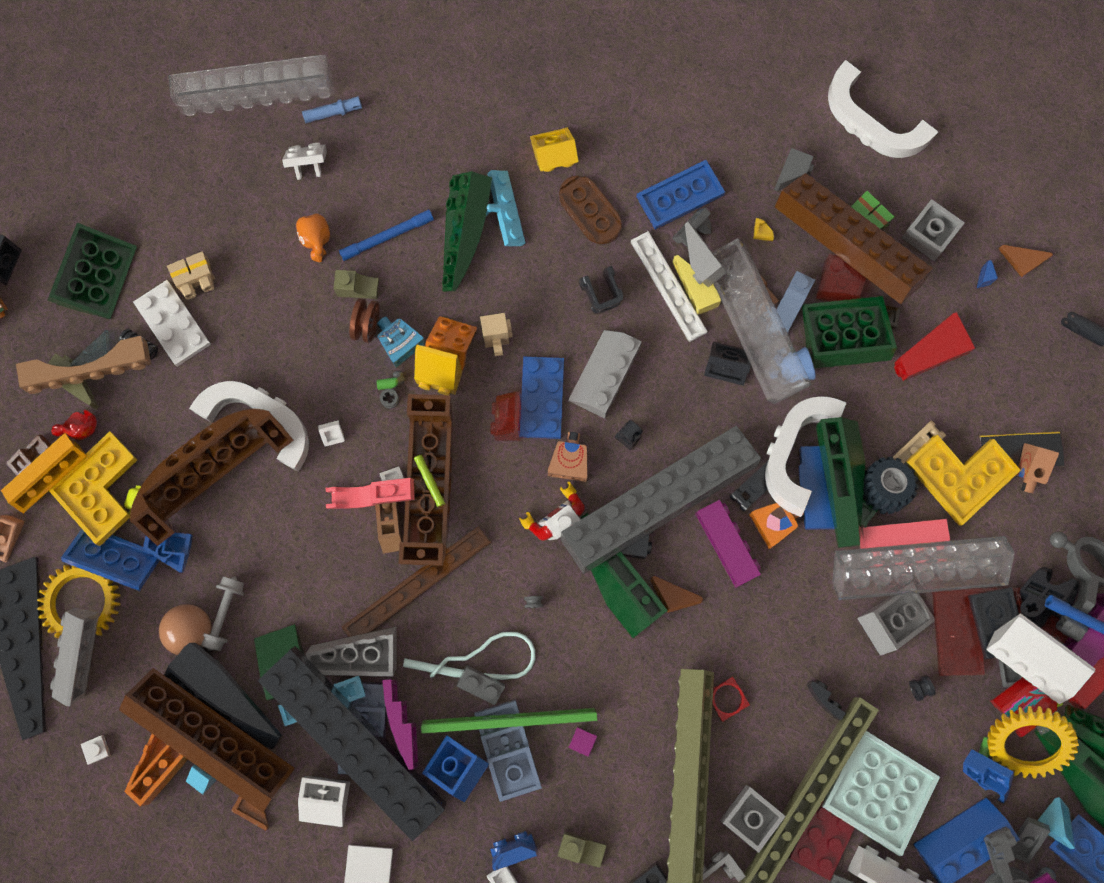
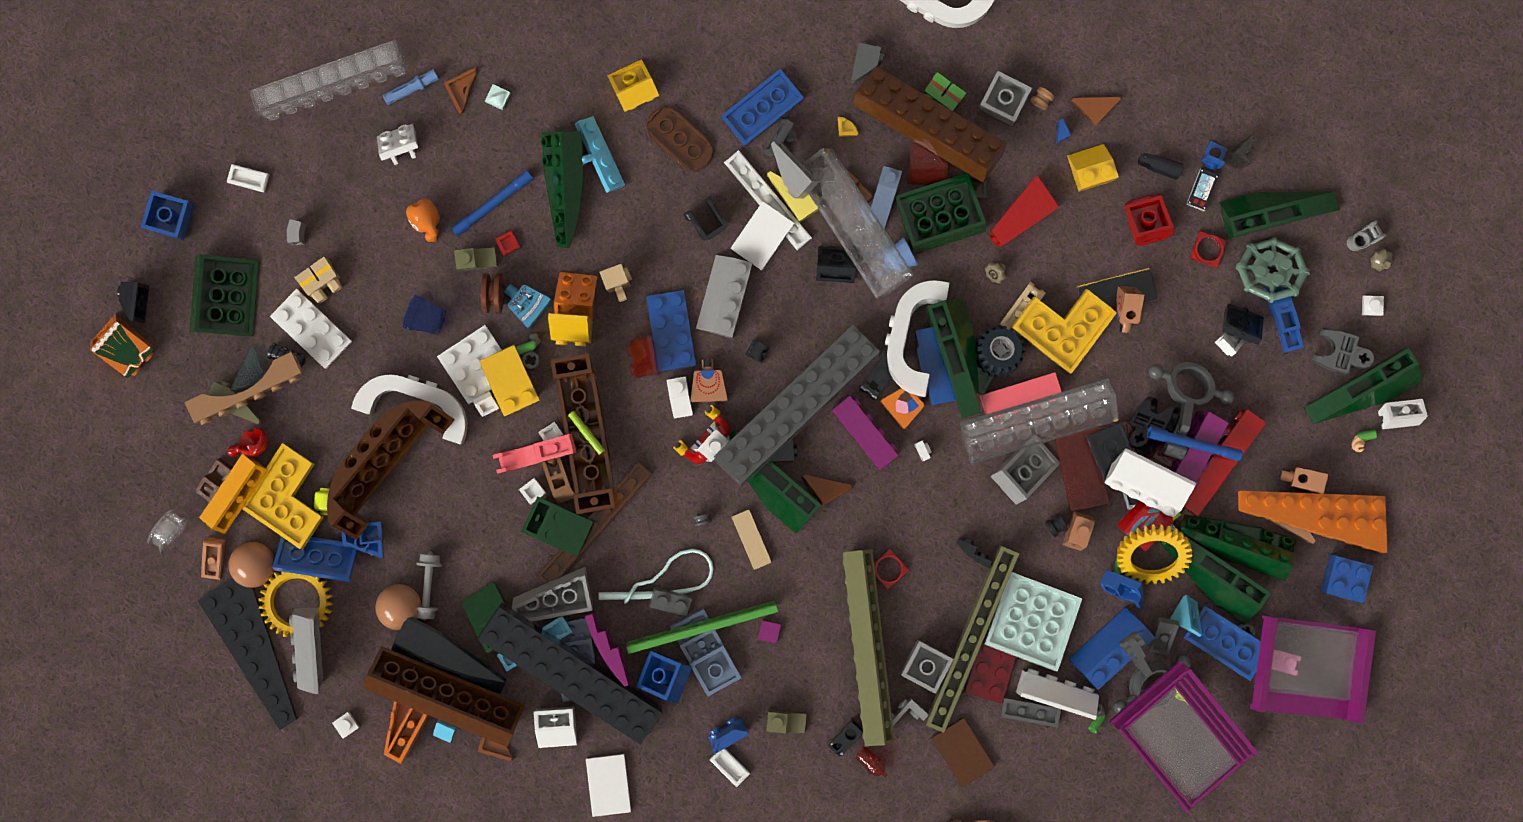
camera: 10 degrees left, 10 degrees up
none -> blue brick [141,190,195,240]
none -> white tile [227,164,270,193]
none -> nougat piece [228,542,275,588]
none -> light grey piece [287,219,307,245]
none -> clear blue piece [403,295,447,336]
none -> white plate [437,325,502,404]
none -> dark orange tile [444,67,477,115]
none -> yellow slope [479,345,540,416]
none -> light aqua tile [485,84,511,110]
none -> red tile [495,230,521,256]
none -> white plate [519,478,546,505]
none -> dark green slope [521,496,594,557]
none -> white slope [667,377,693,418]
none -> white tile [730,201,795,270]
none -> tan tile [732,510,772,570]
none -> white plate [914,441,932,461]
none -> dark tan piece [985,262,1006,284]
none -> medium nougat wheel [1030,87,1055,110]
none -> nougat torso [1062,510,1095,551]
none -> yellow slope [1067,144,1119,192]
none -> red slope [1124,195,1174,246]

